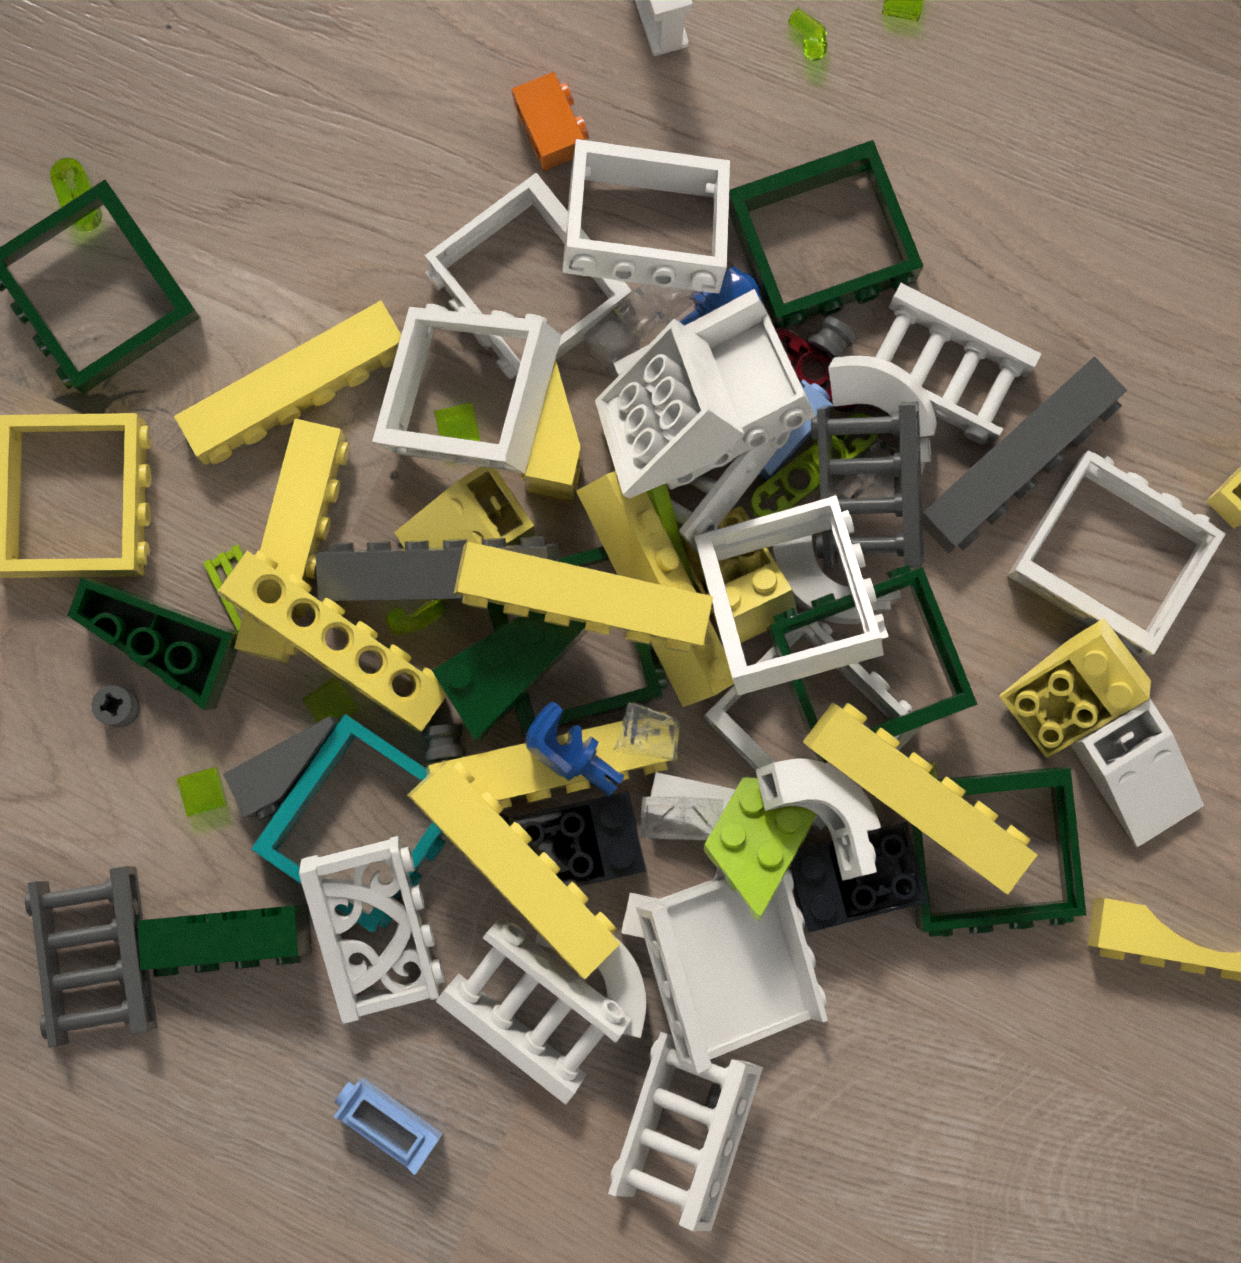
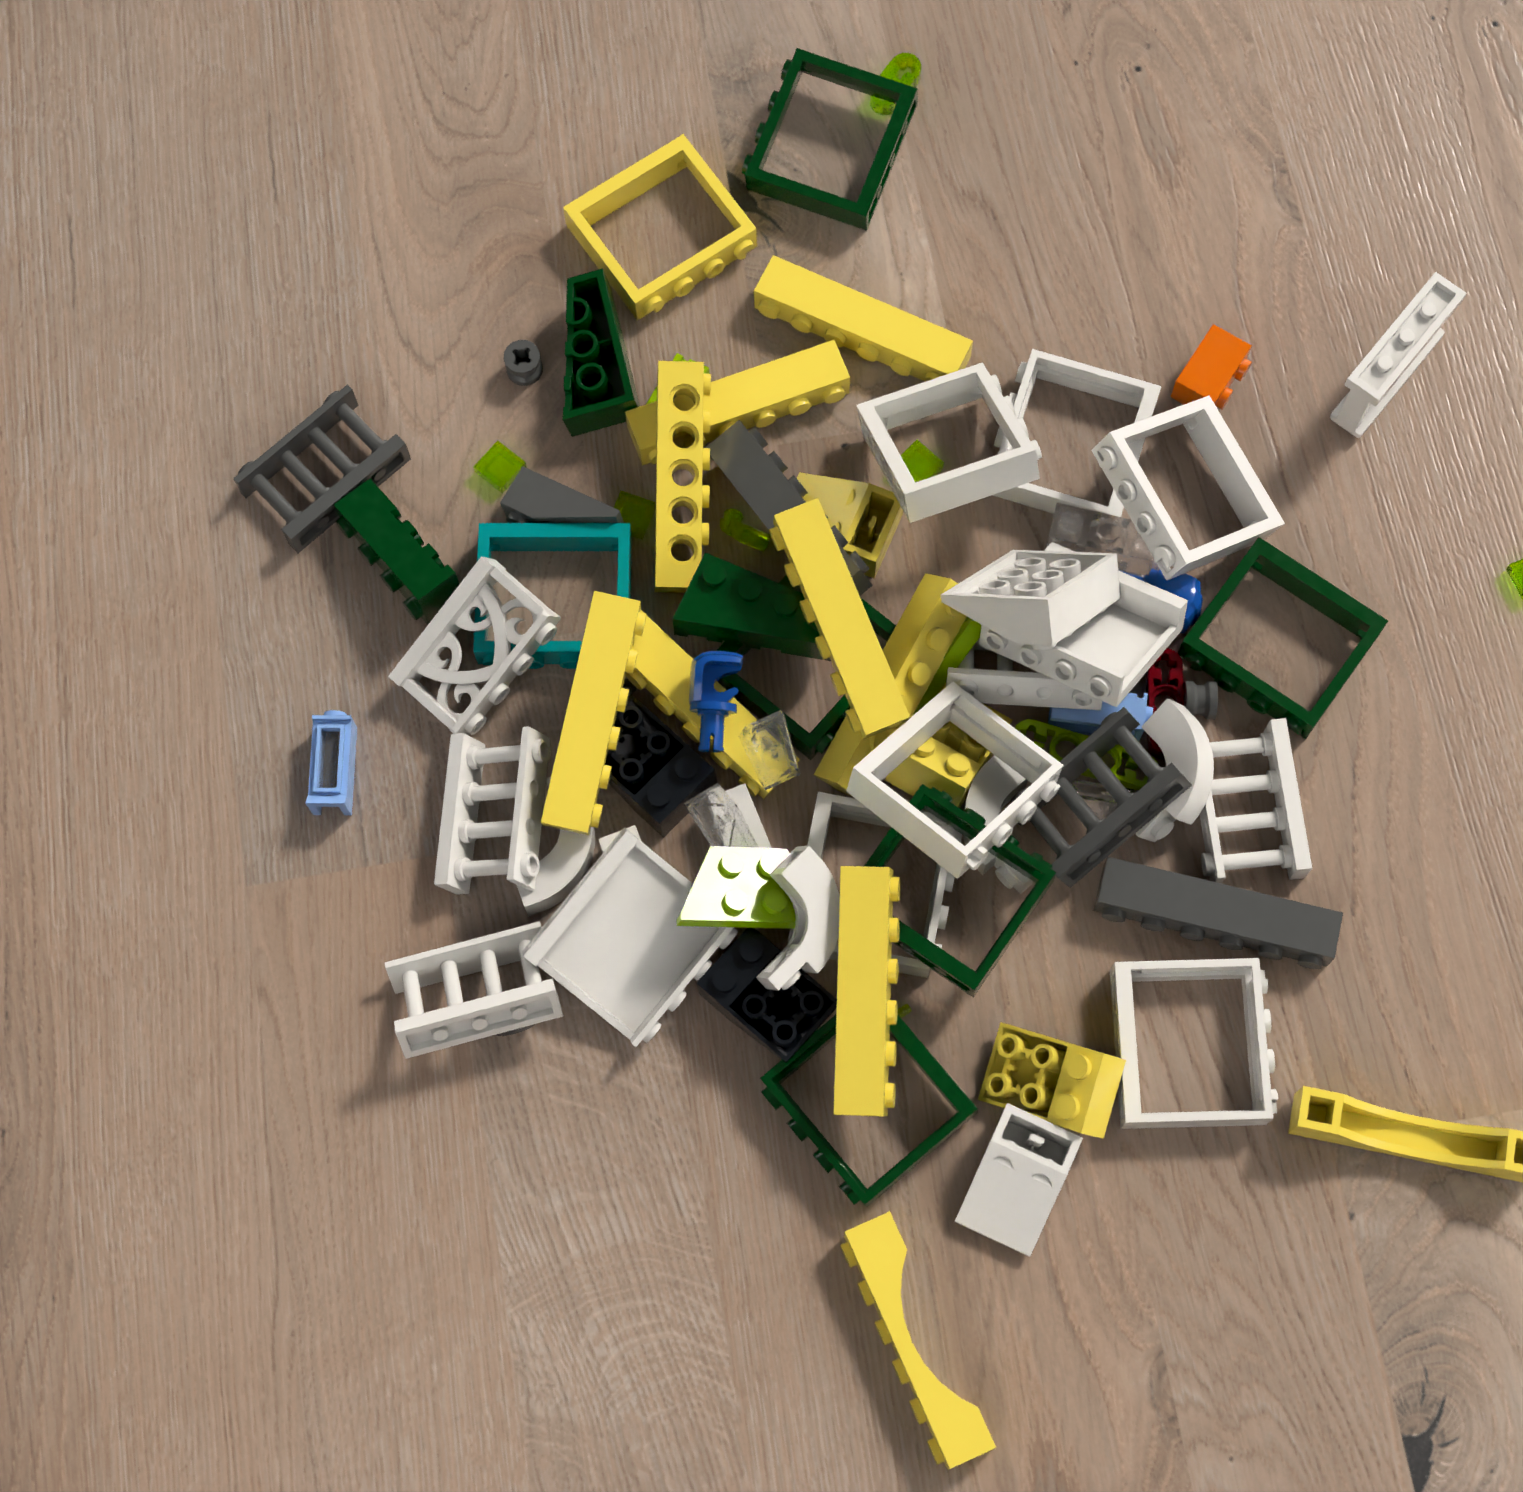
camera: 60 degrees right, 10 degrees down
dark grey wheel [422,724,466,762] -> none
light yellow slope [521,360,582,501] -> none
clear neon green arm [788,7,828,61] -> none

